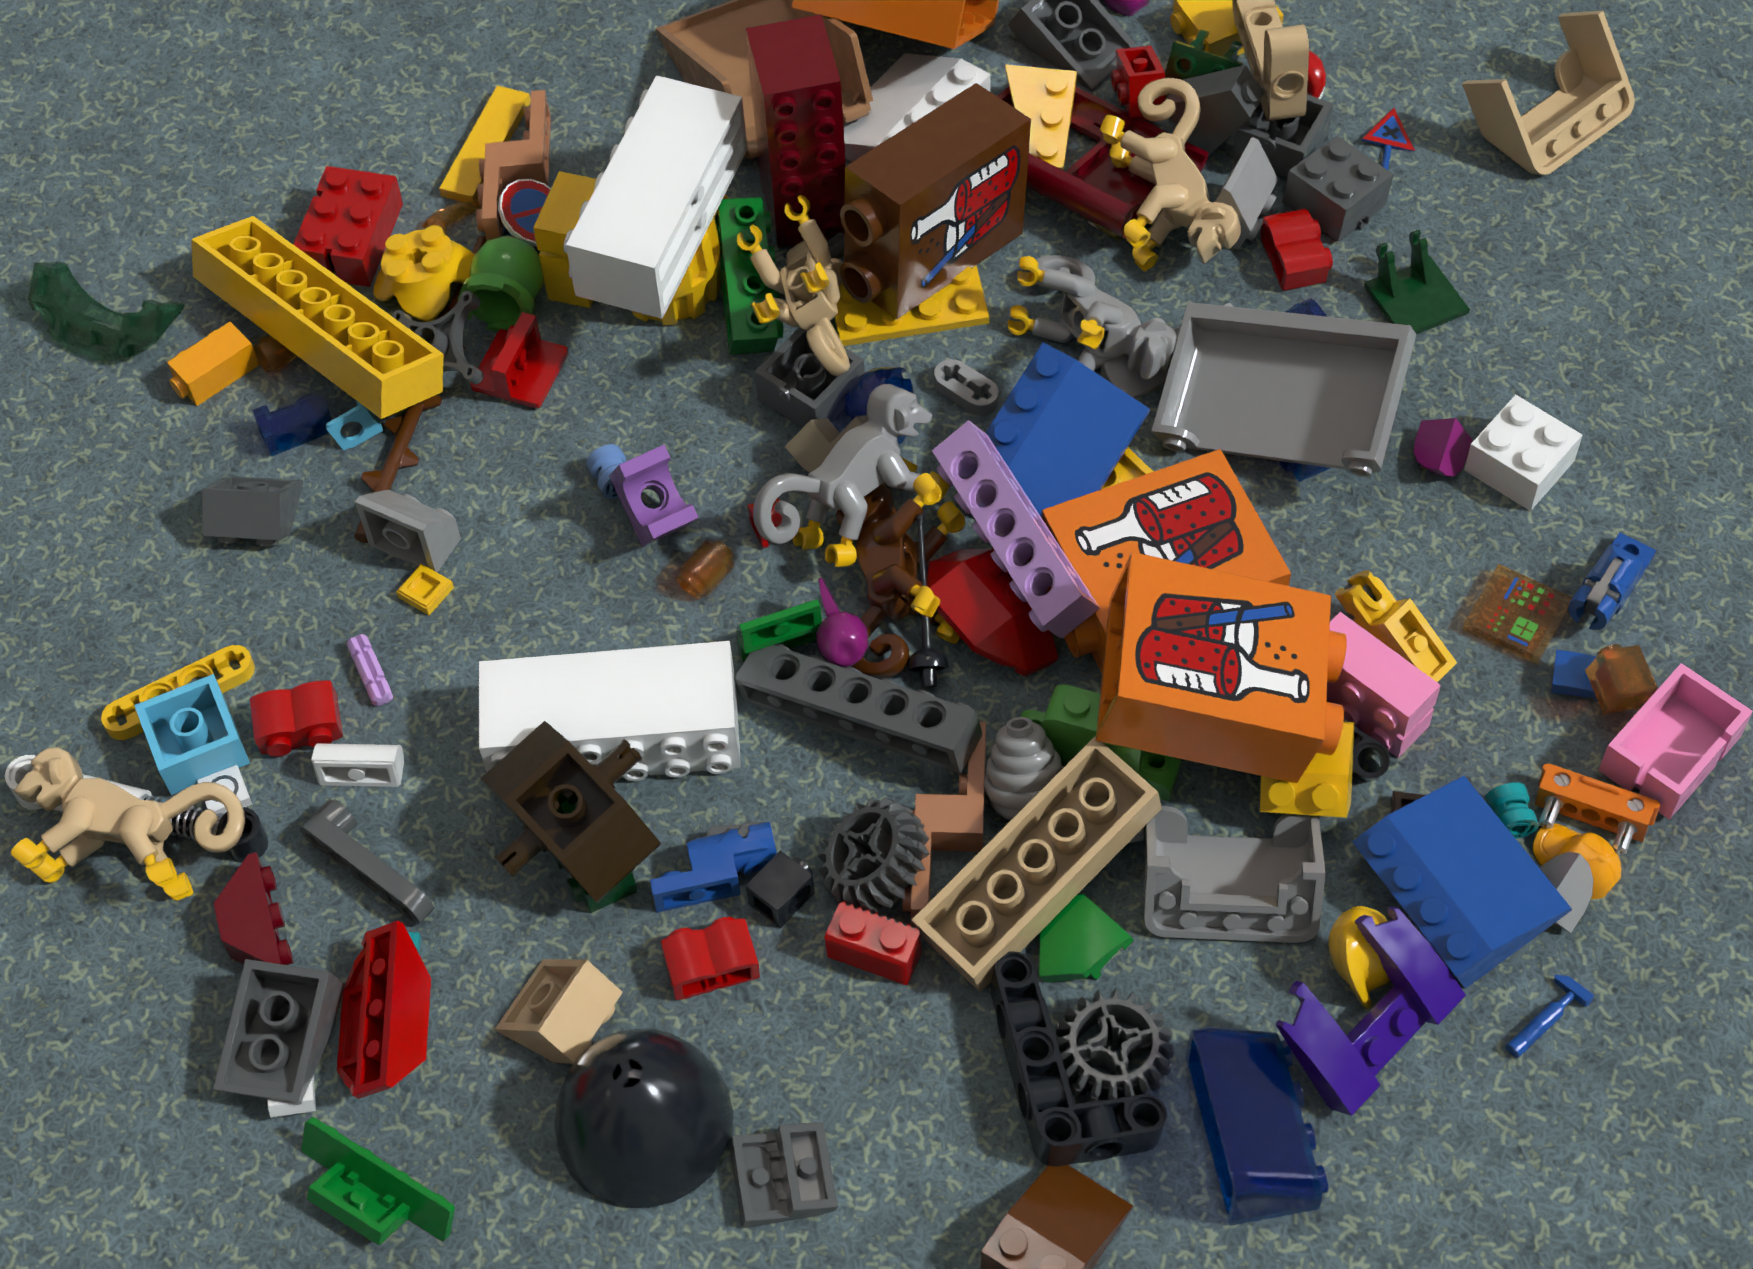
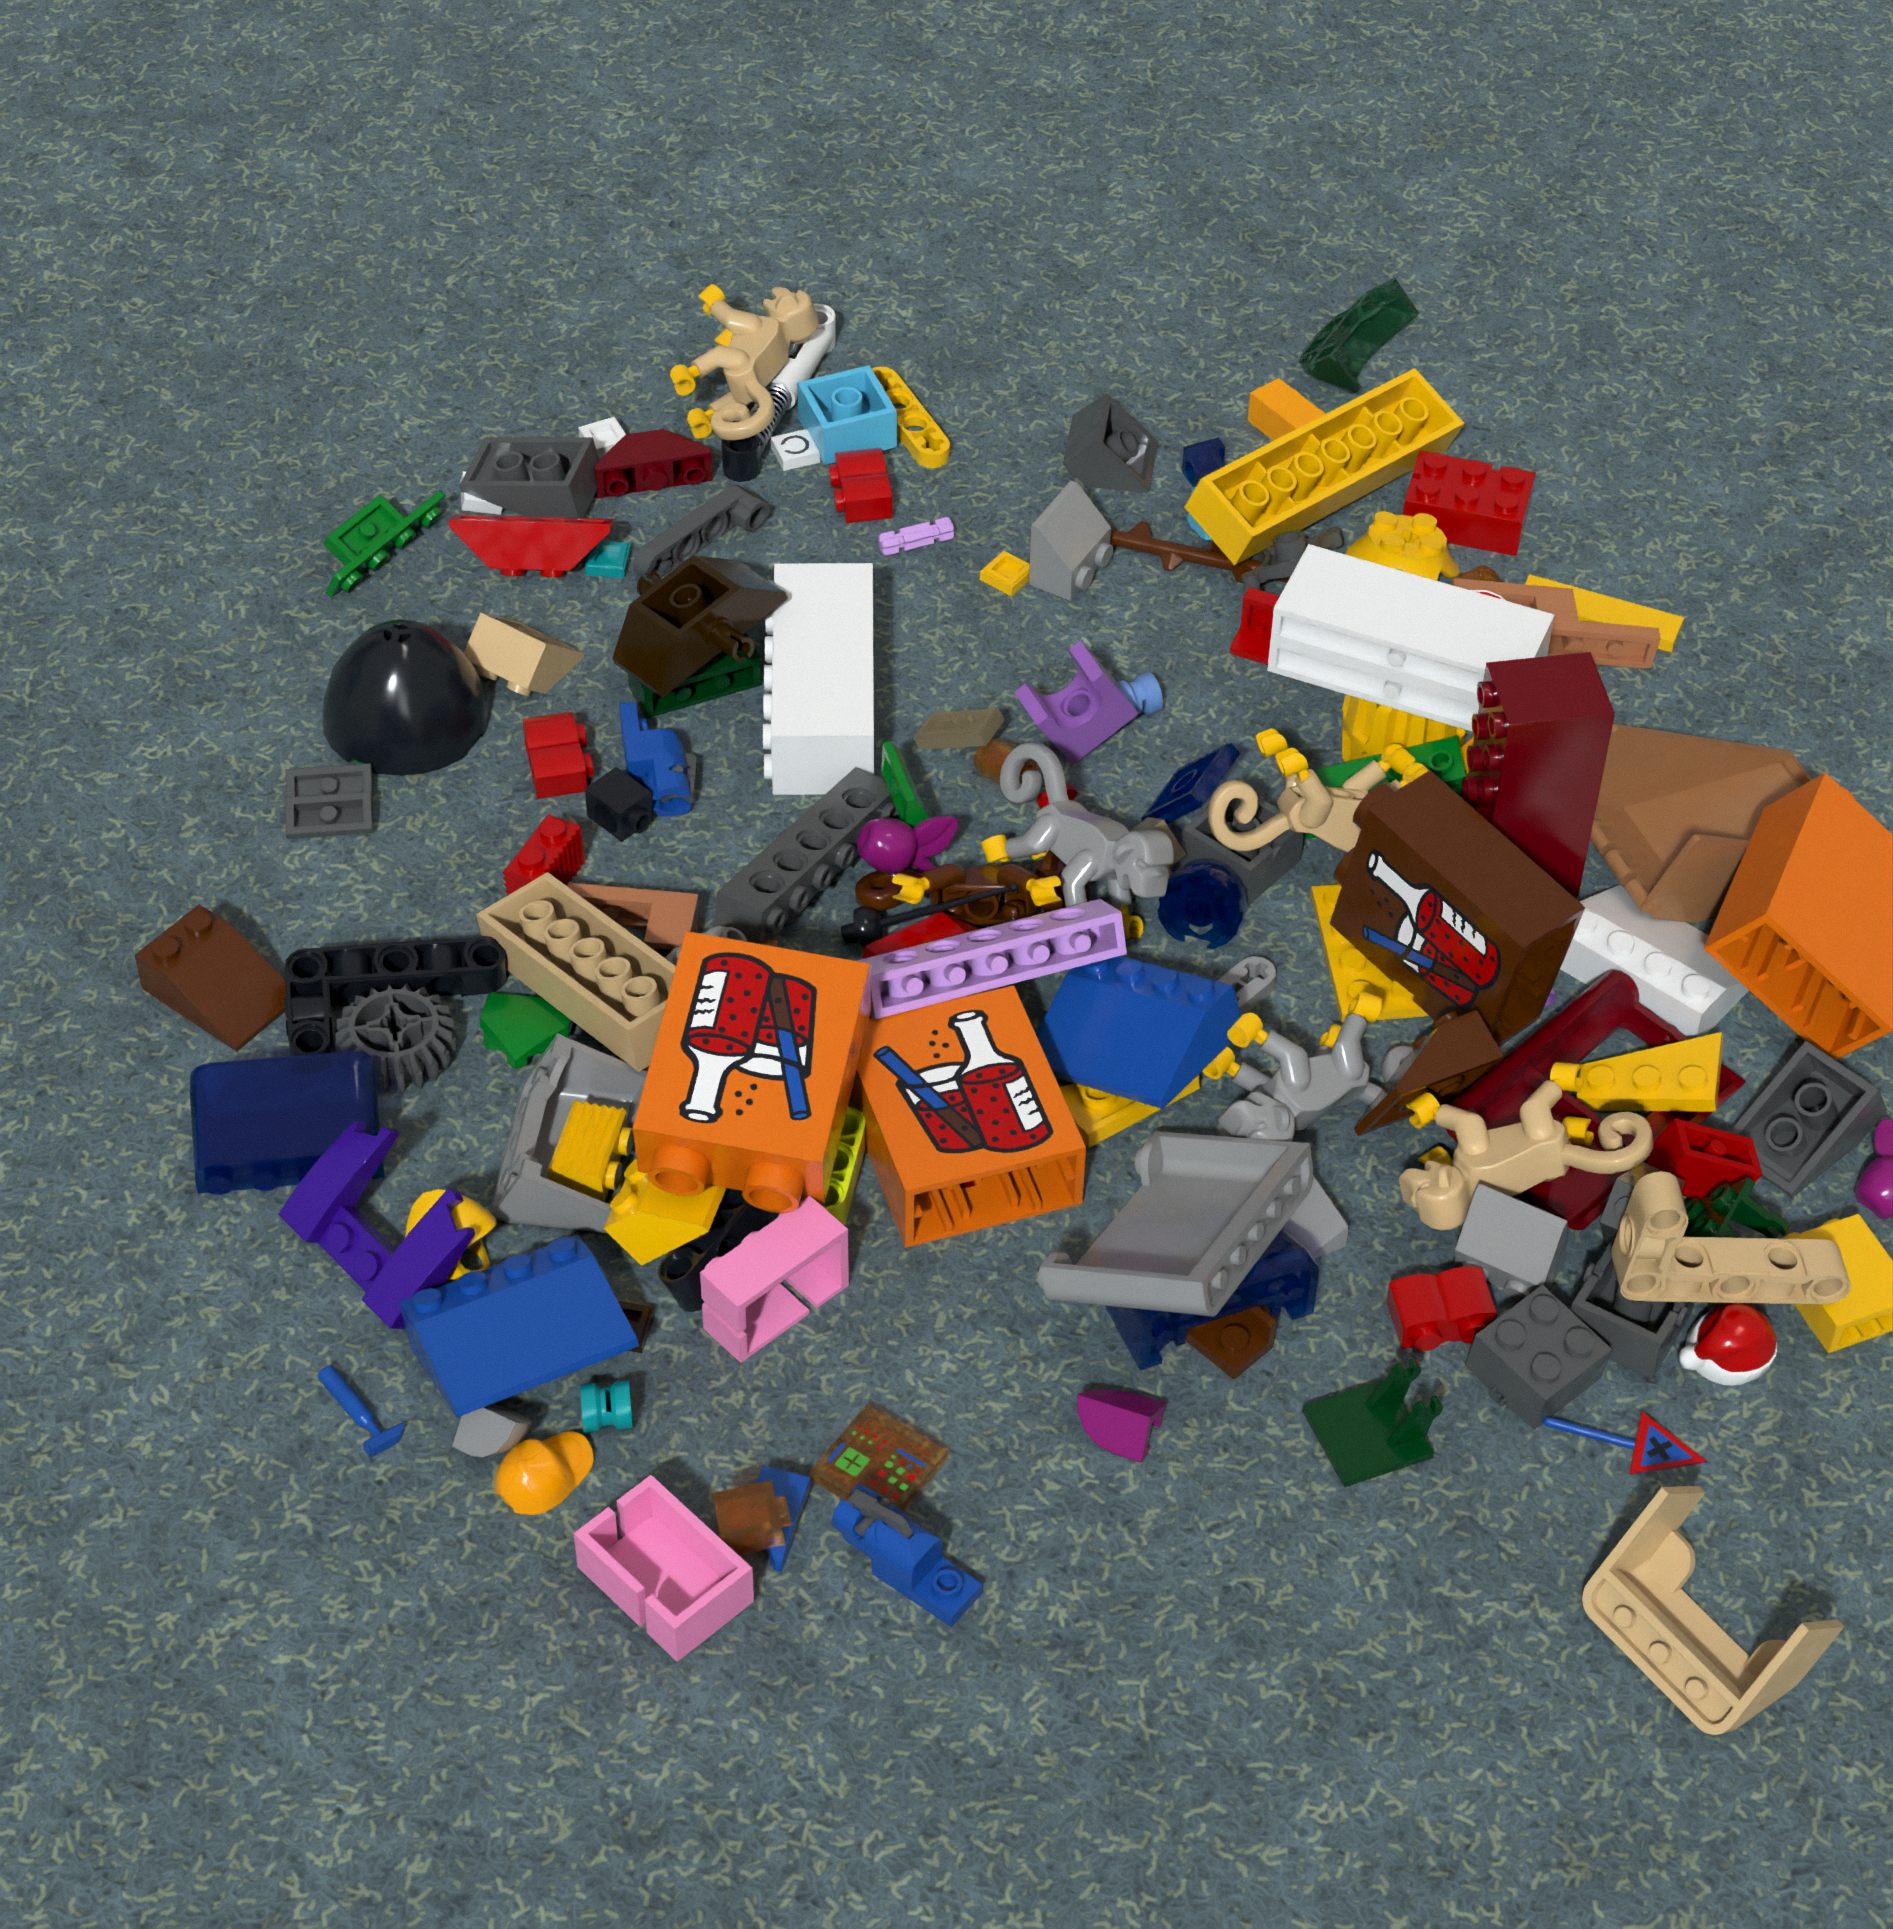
camera: 90 degrees right, 10 degrees down
white brick [311,743,404,787] -> none
dark grey gear [818,797,930,913] -> none
yellow plate [1334,570,1457,682] -> none
white brick [1464,394,1583,511] -> none
orange piece [1535,763,1660,854] -> none
none -> yellow brick [547,1100,634,1202]
none -> white plate [578,417,626,459]
none -> dark tan plate [913,708,1004,750]
none -> clear blue tile [1140,743,1241,824]
none -> reddish brown slope [1353,1010,1504,1136]

